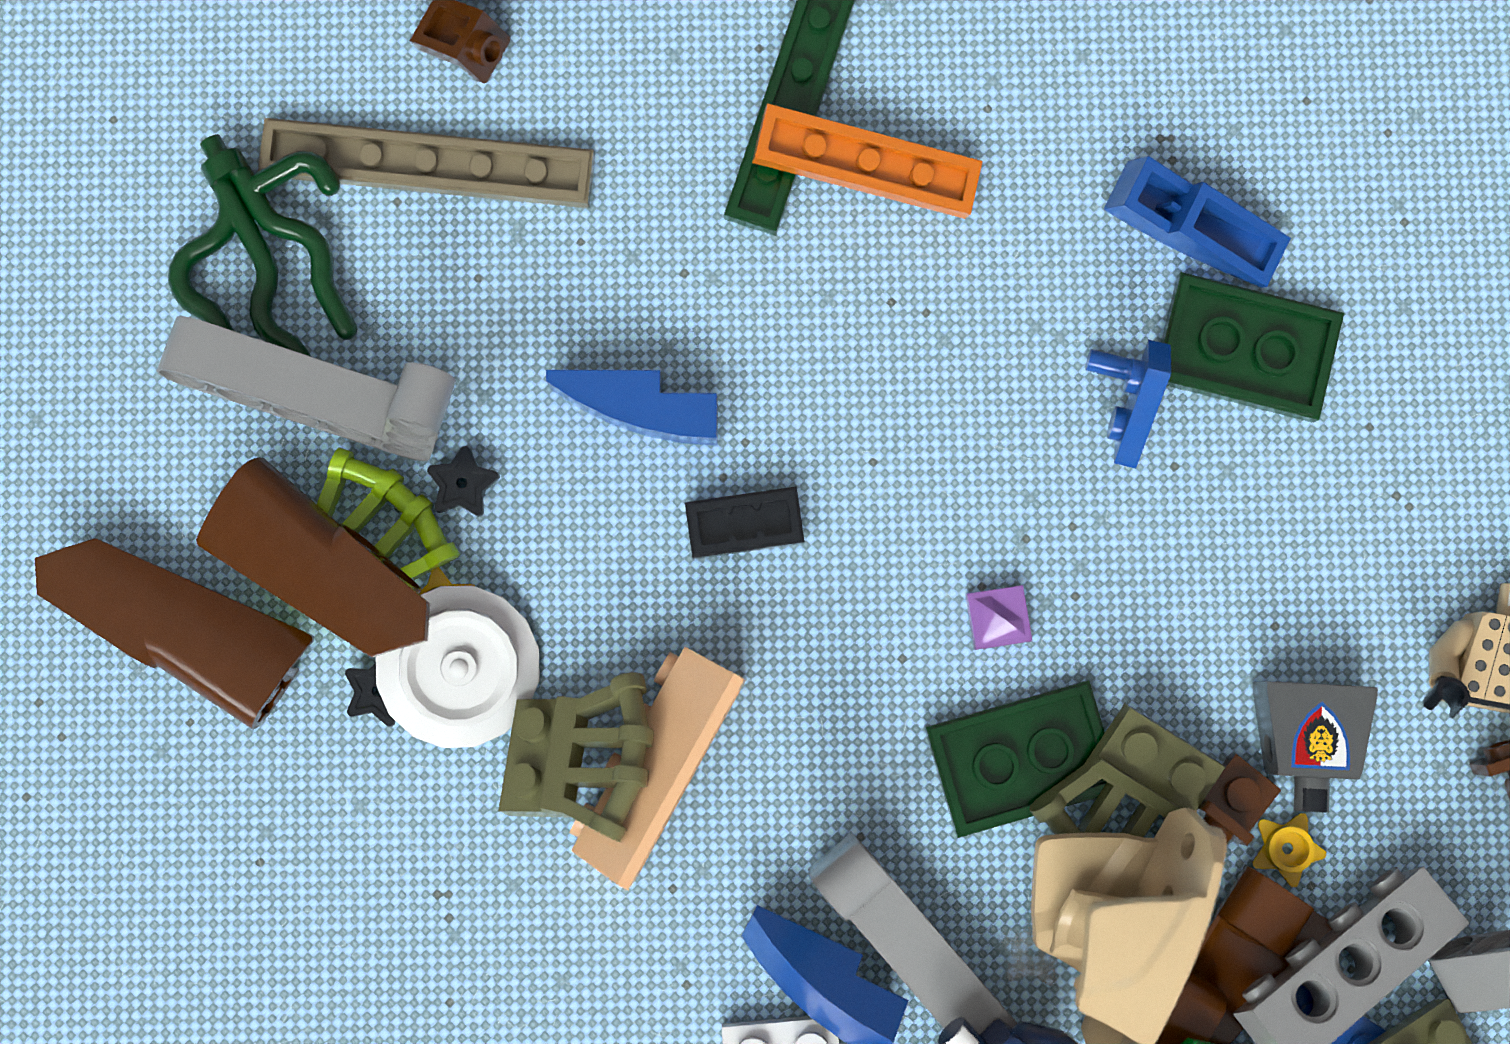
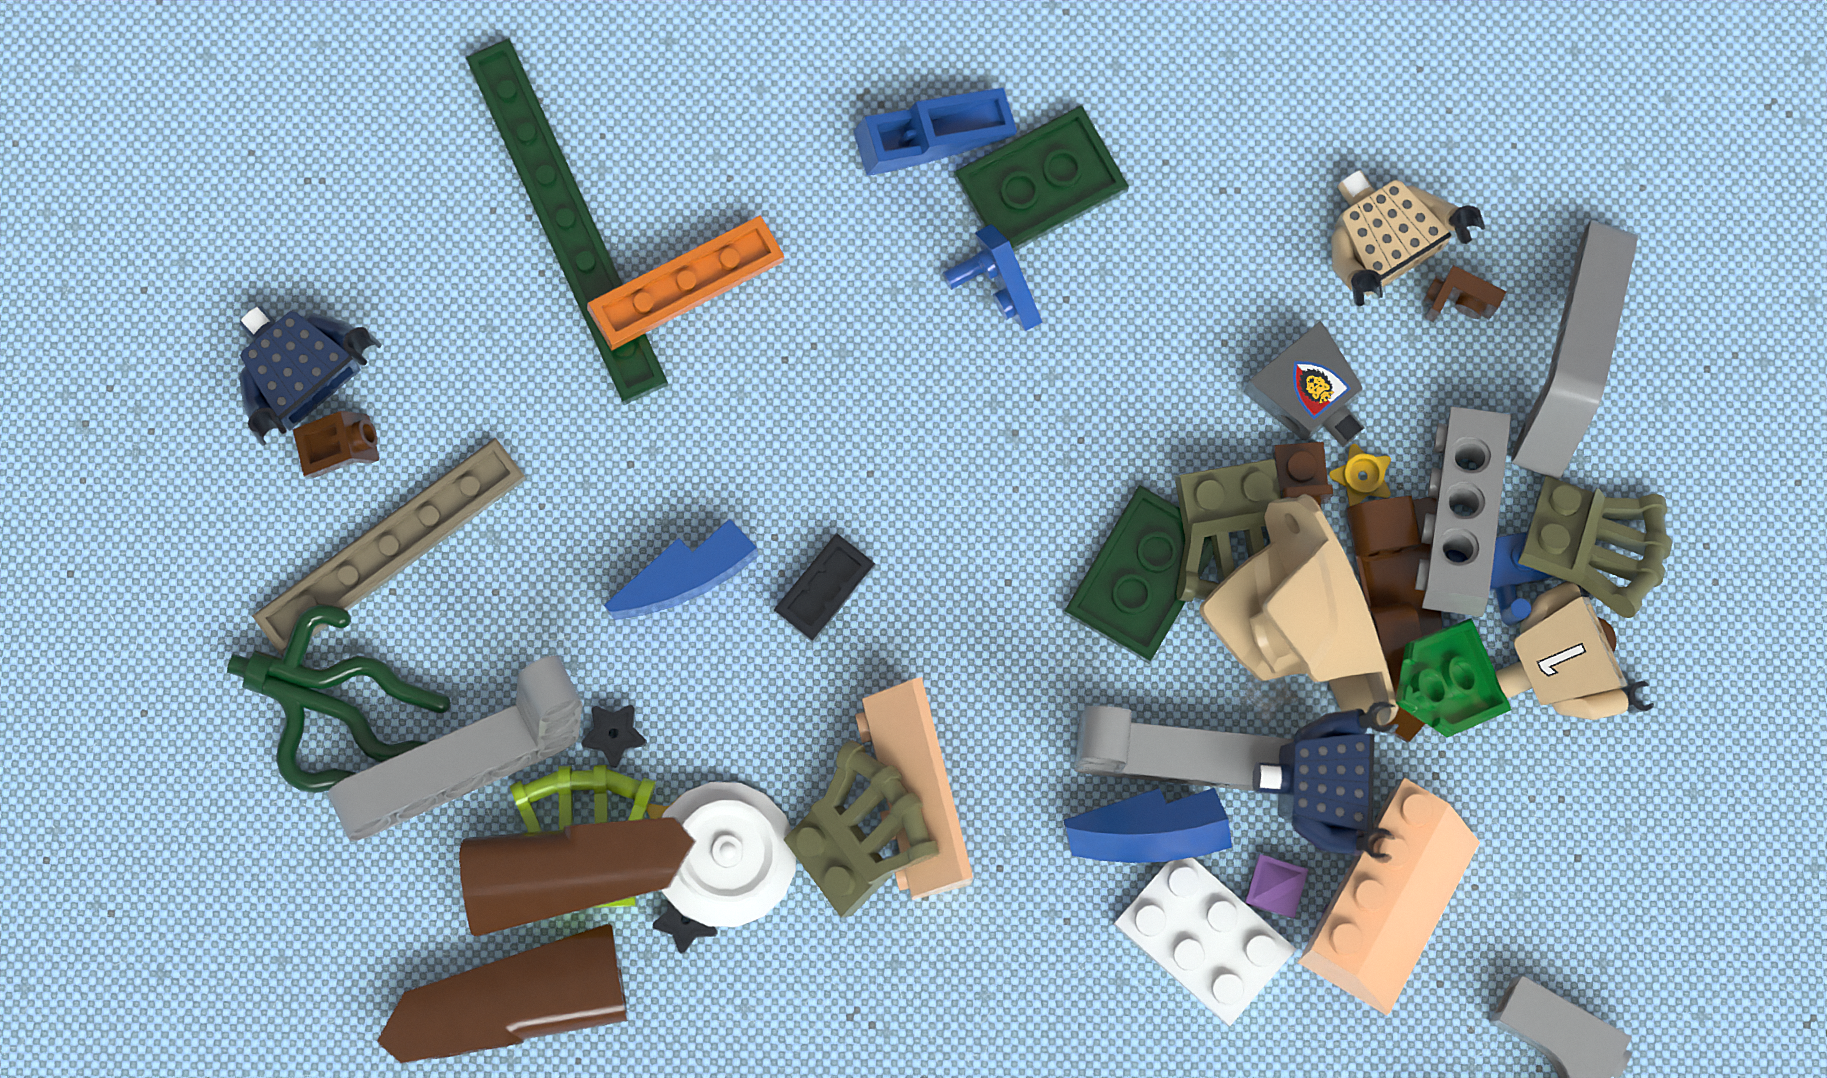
camera: 50 degrees left, 5 degrees down
medium lavender tile [965,585,1032,650] -> none

